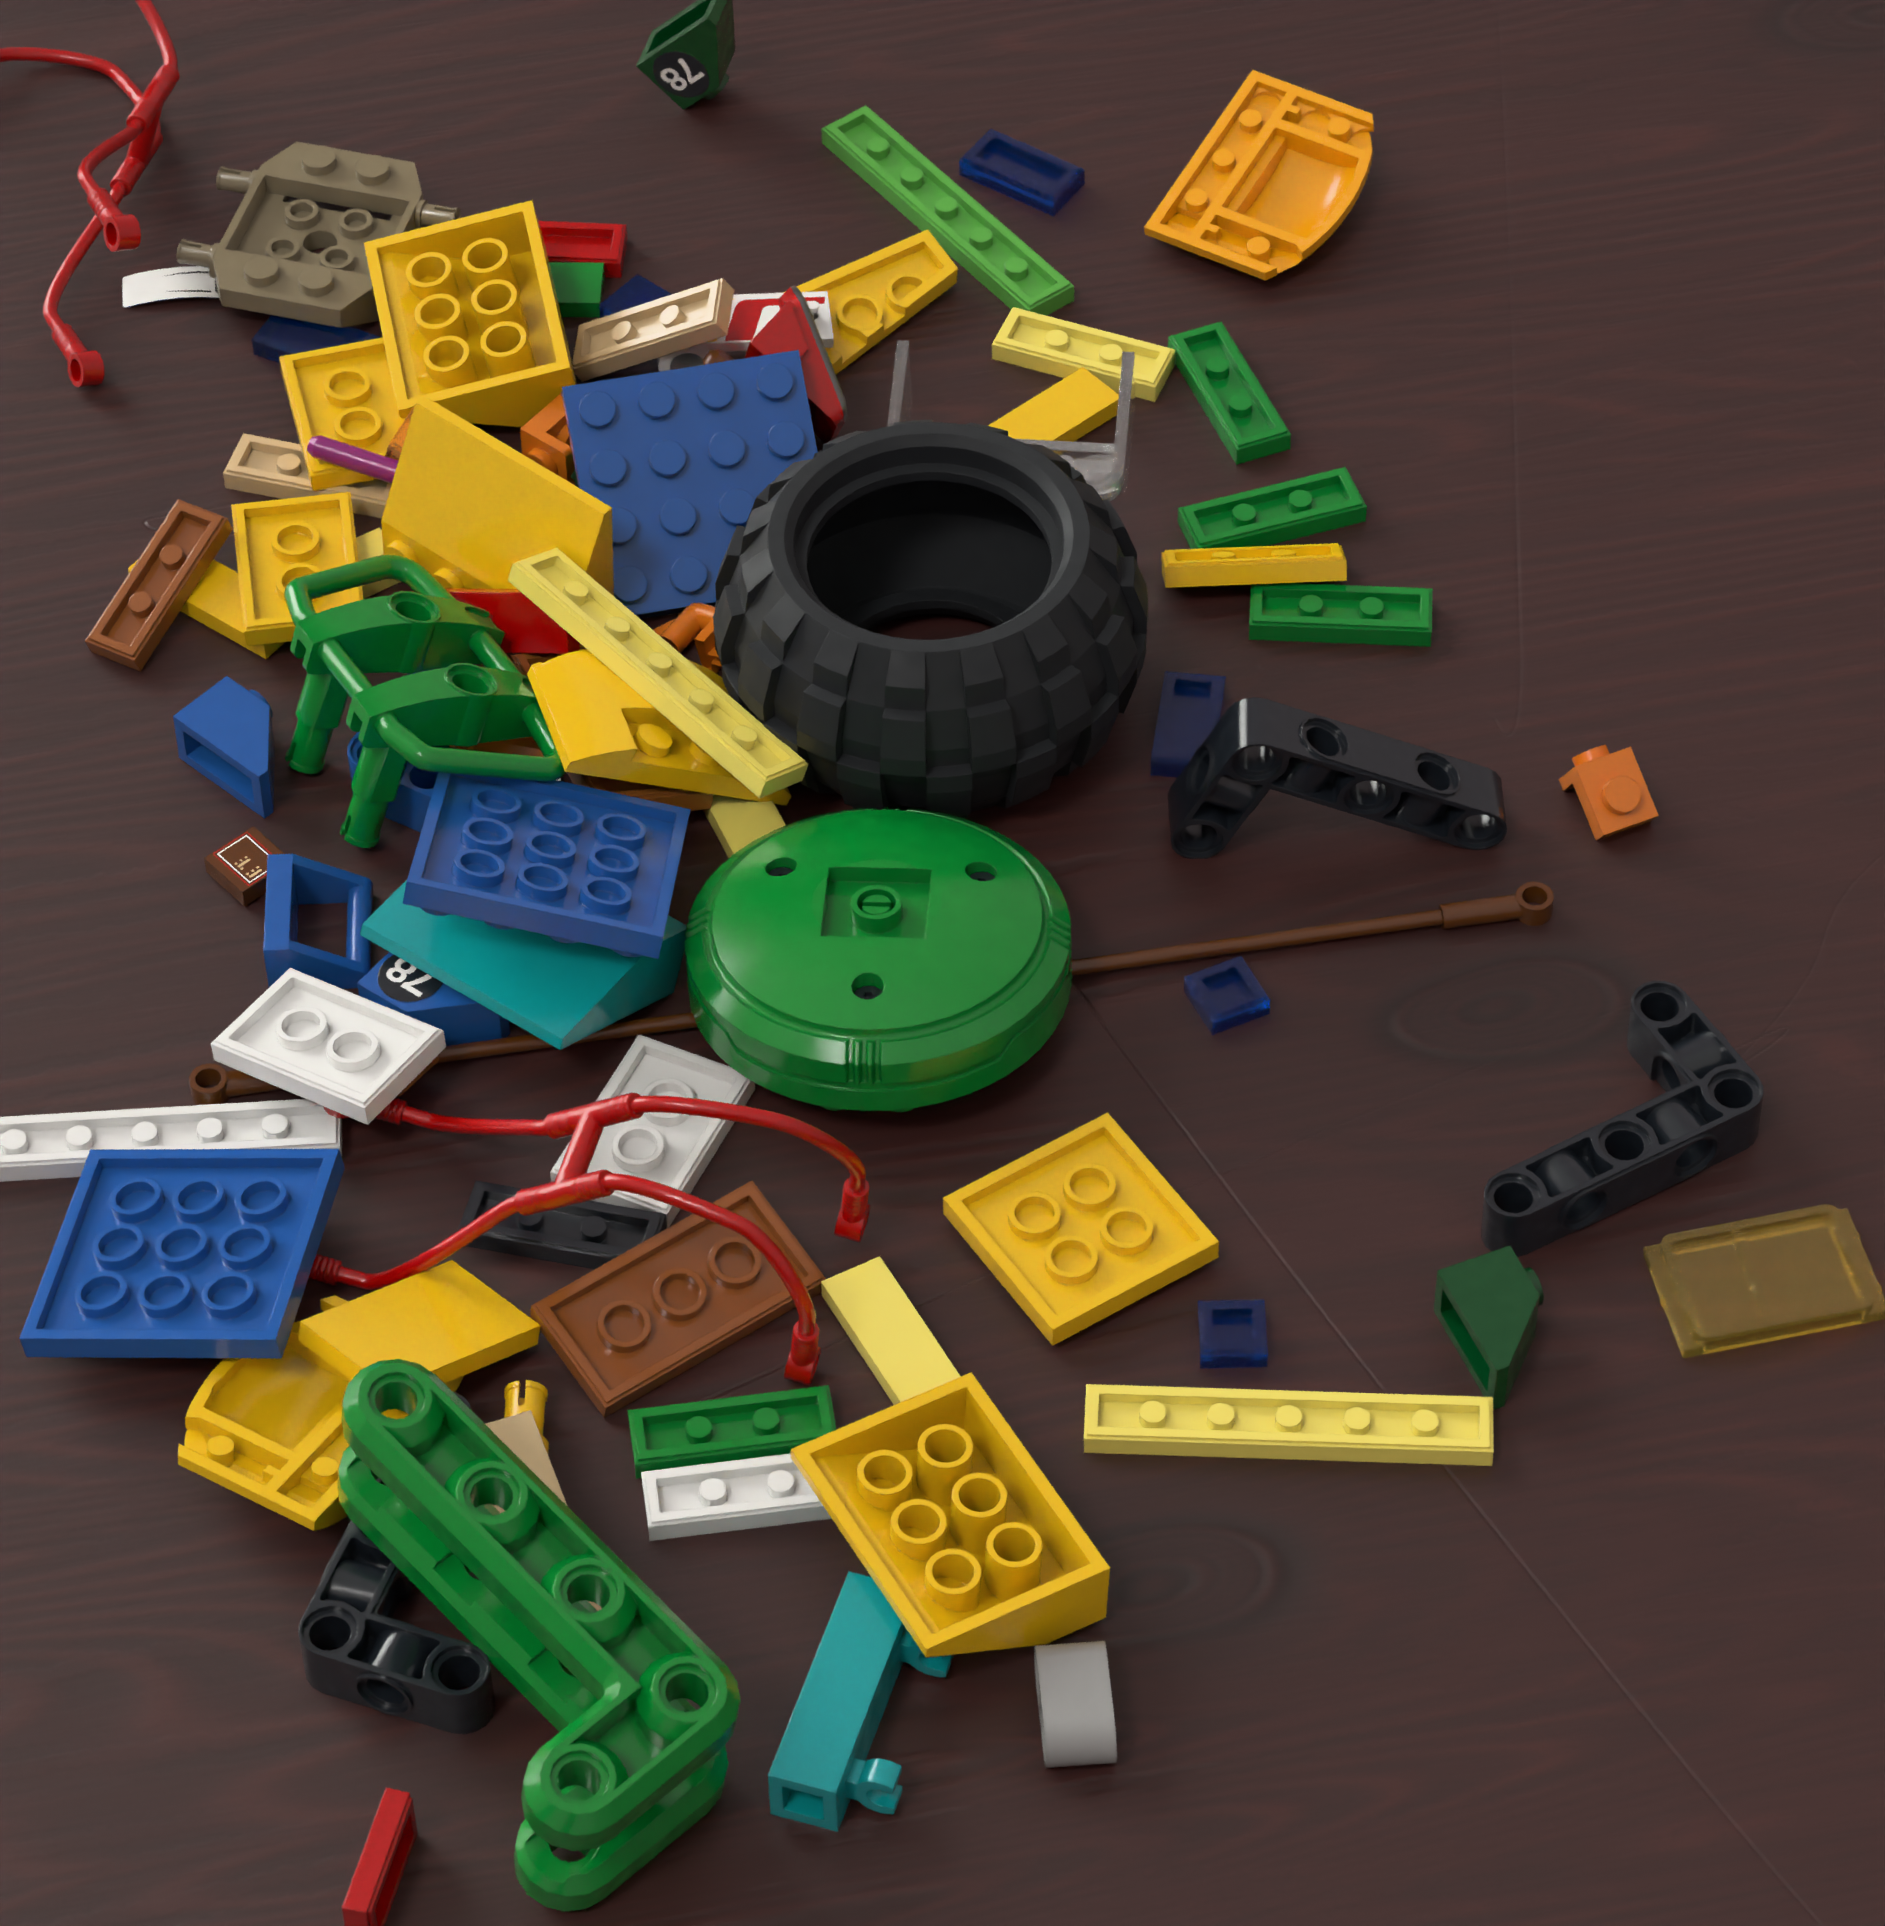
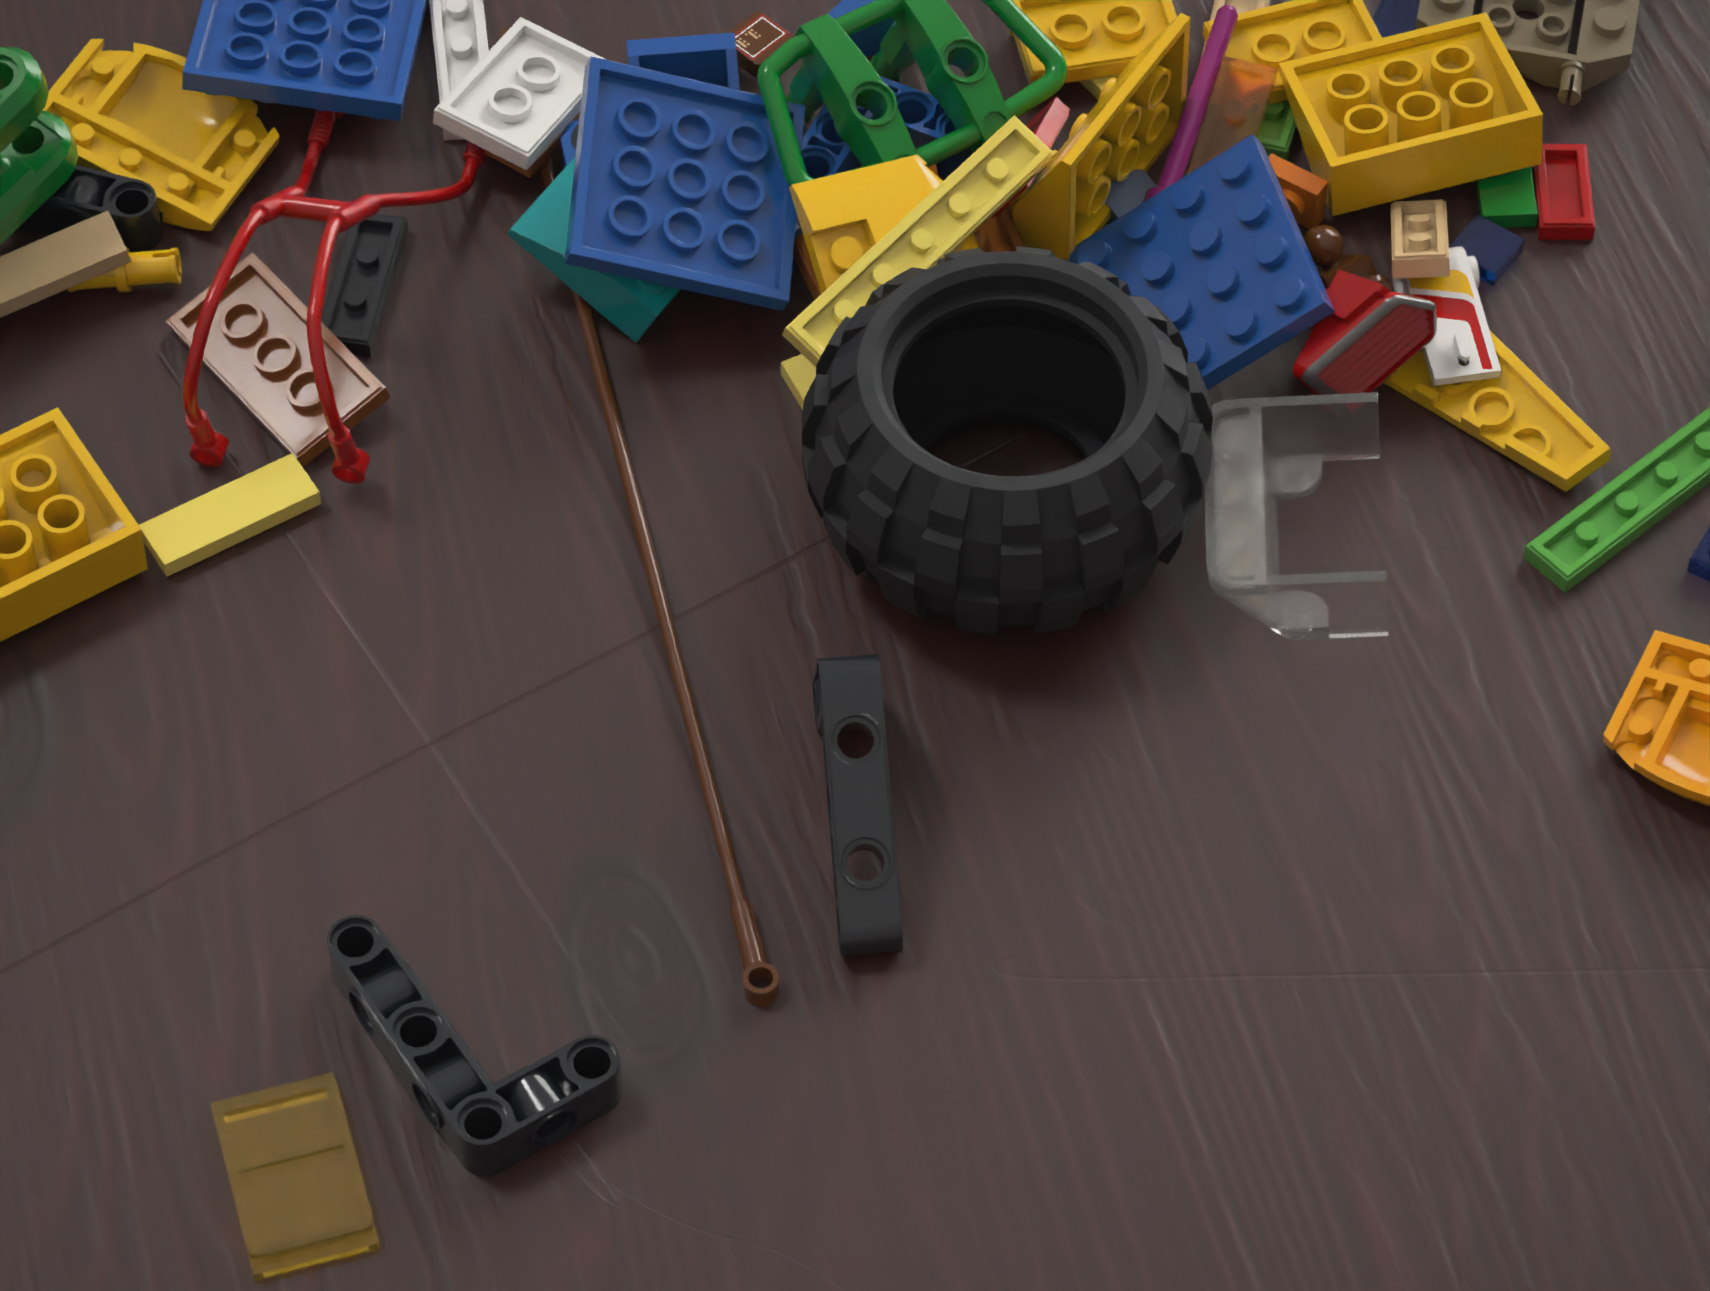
camera: 85 degrees right, 5 degrees up
yellow tile [298,1260,541,1384] -> none
white tile [550,1034,755,1228] -> none
green tile [628,1385,836,1479] -> none
white tile [641,1454,832,1541] -> none
green piece [685,807,1072,1112] -> none
yellow plate [943,1112,1219,1346] -> none
yellow tile [988,367,1122,453] -> none
light yellow tile [992,307,1176,402] -> none
light yellow tile [1084,1384,1494,1466] -> none
clear blue tile [1151,671,1226,778] -> none
yellow tile [1161,543,1347,588] -> none
green tile [1168,321,1291,465] -> none
green tile [1178,467,1367,549] -> none
clear blue tile [1184,956,1270,1035] -> none
clear blue tile [1197,1299,1268,1369] -> none
green tile [1249,583,1433,647] -> none
dark green slope [1434,1246,1544,1410] -> none
orange bracket [1558,745,1659,841] -> none

